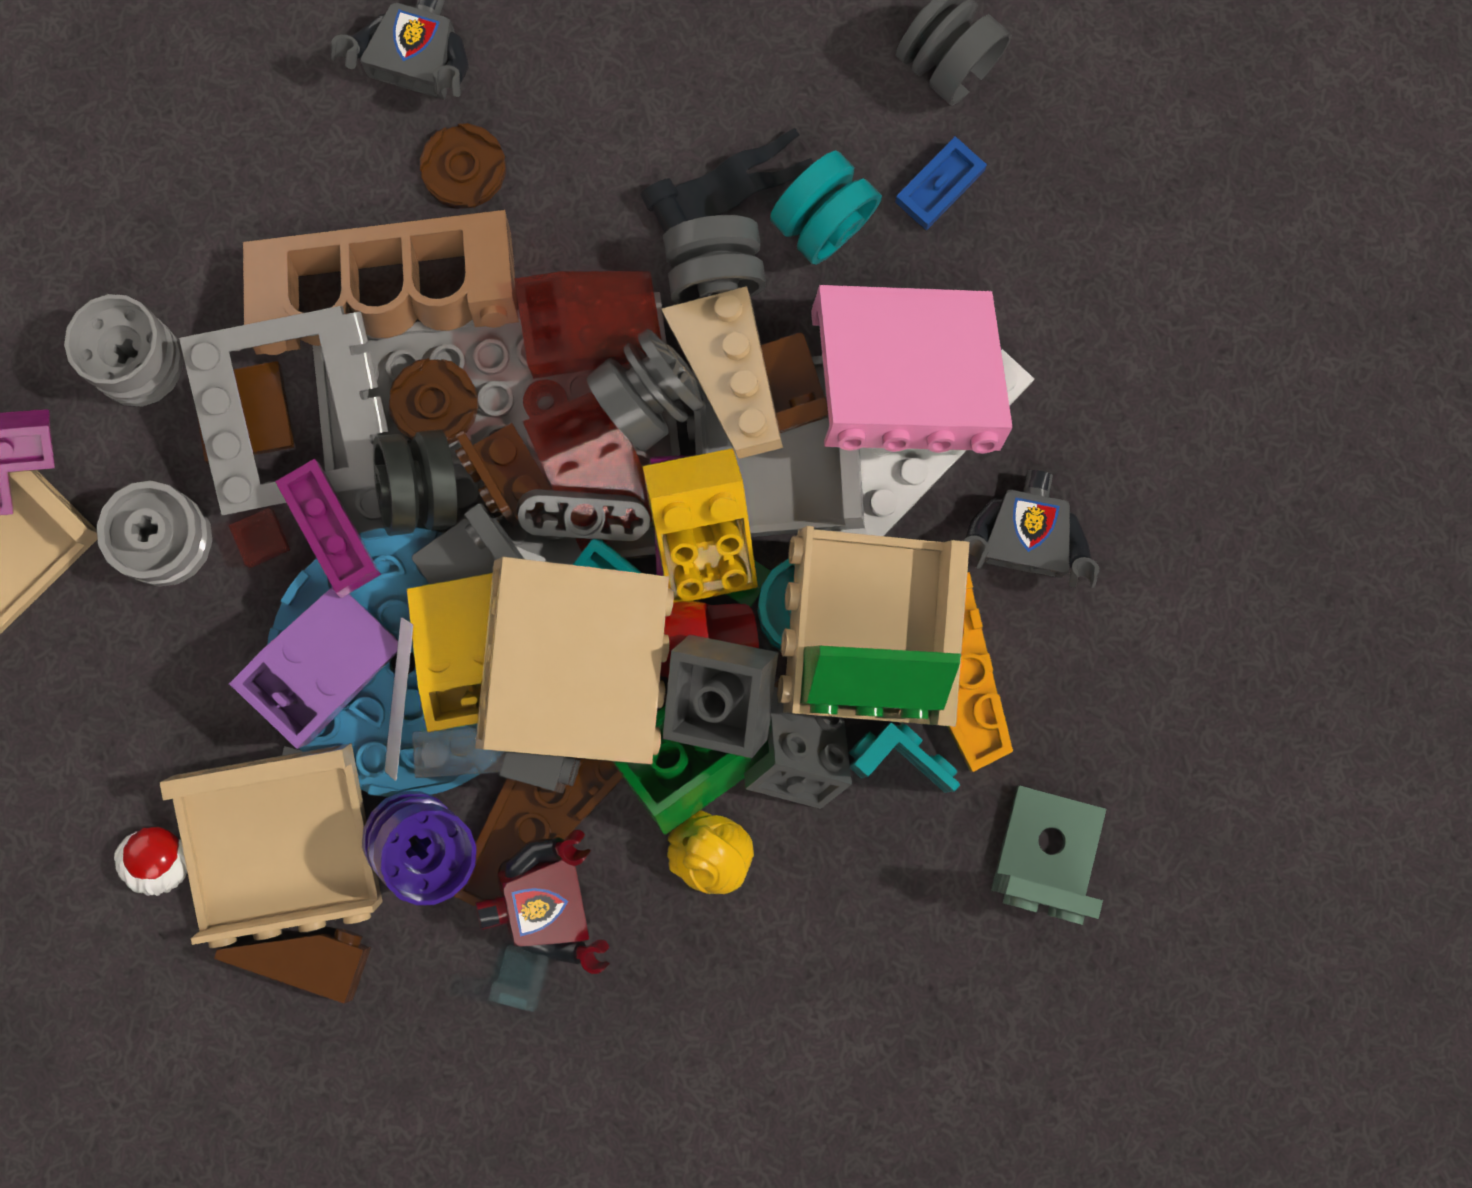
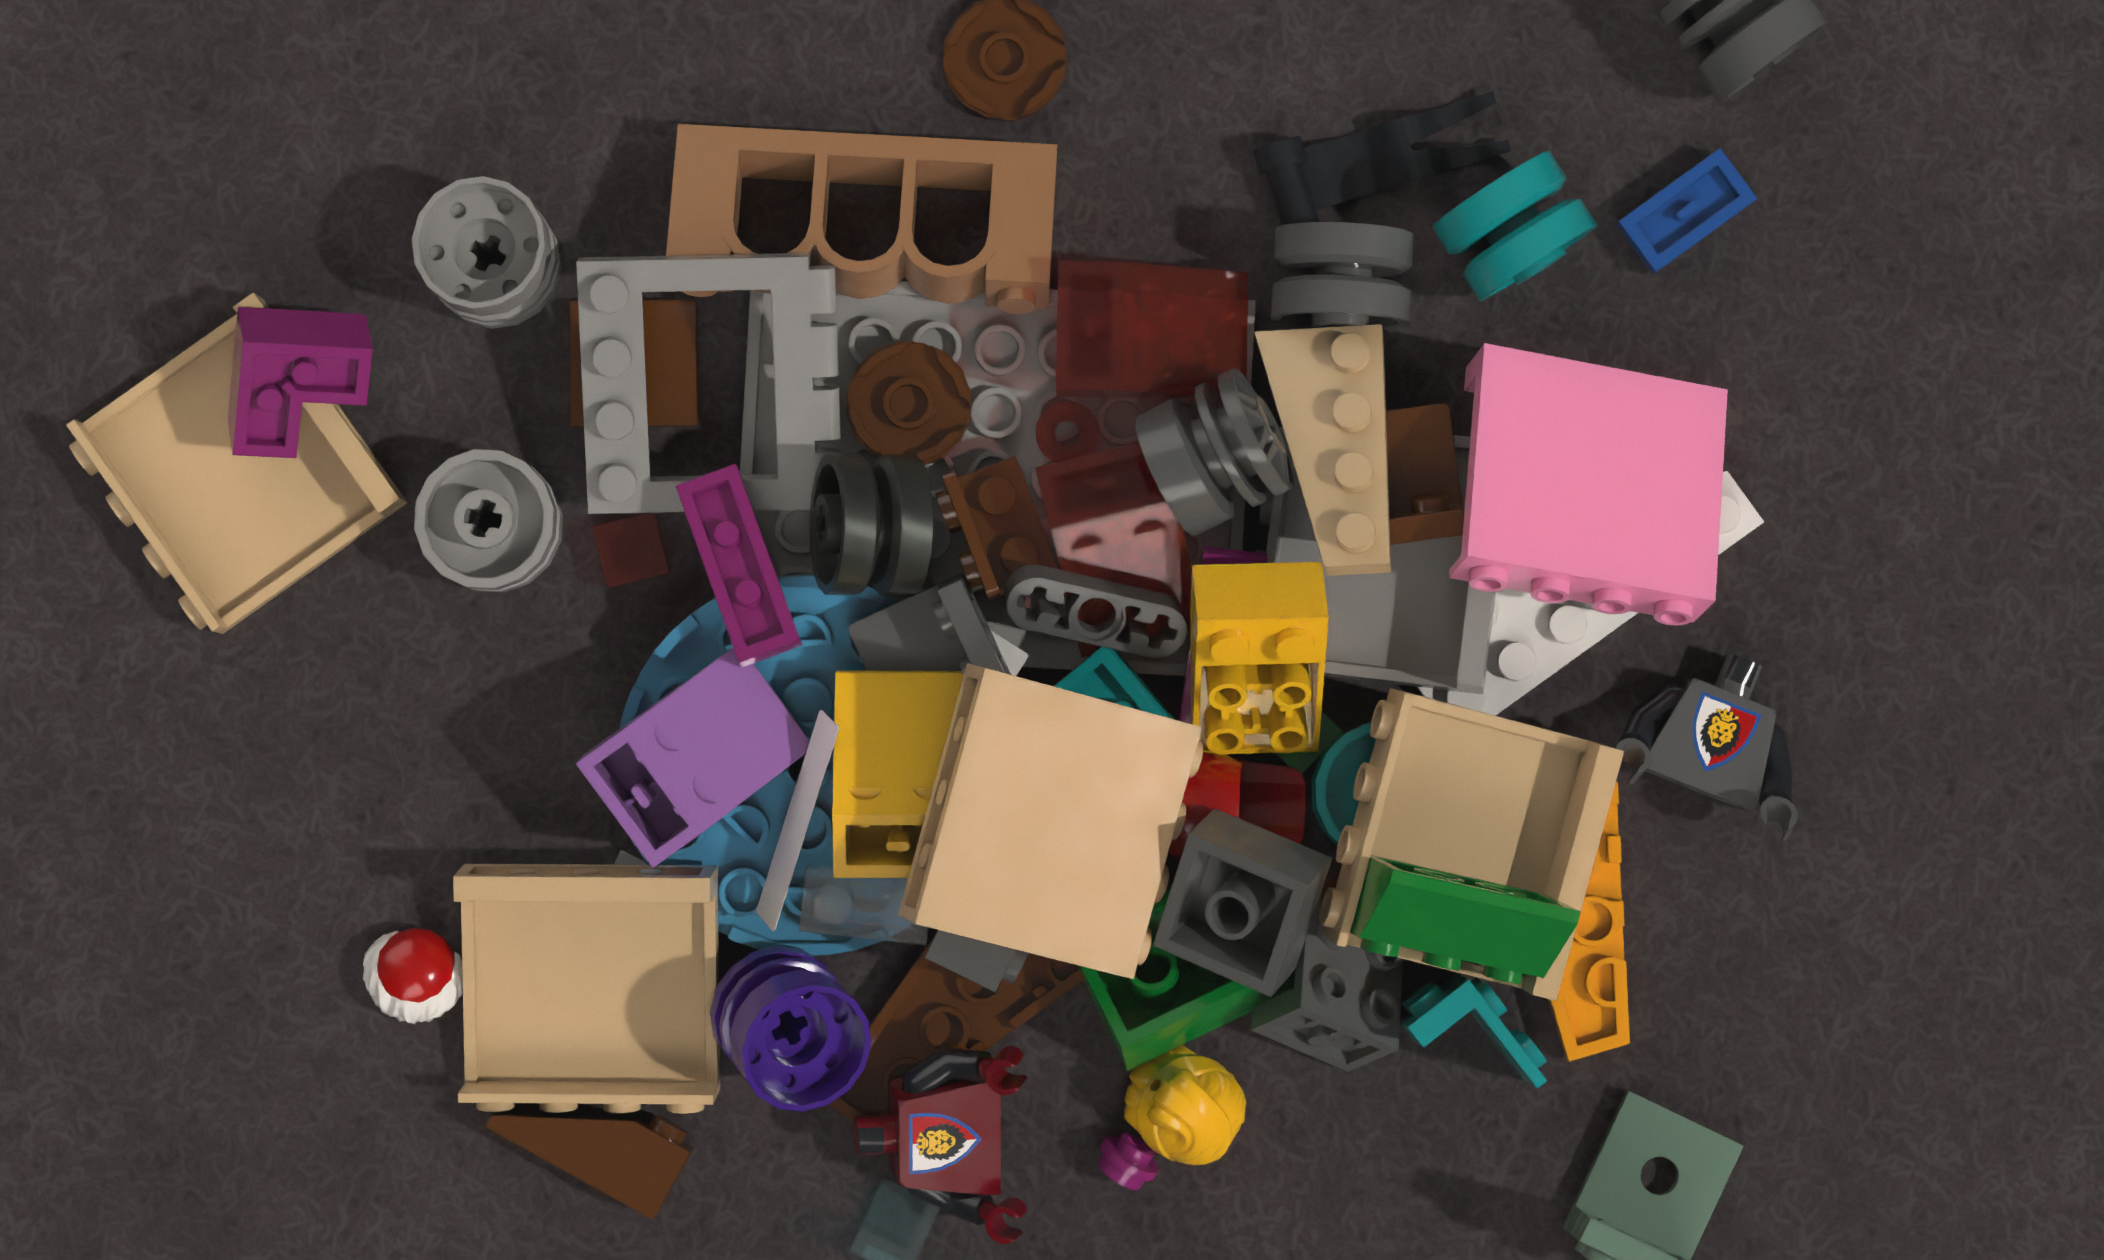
camera: 10 degrees right, 5 degrees up
none -> magenta plate [1097,1133,1159,1190]

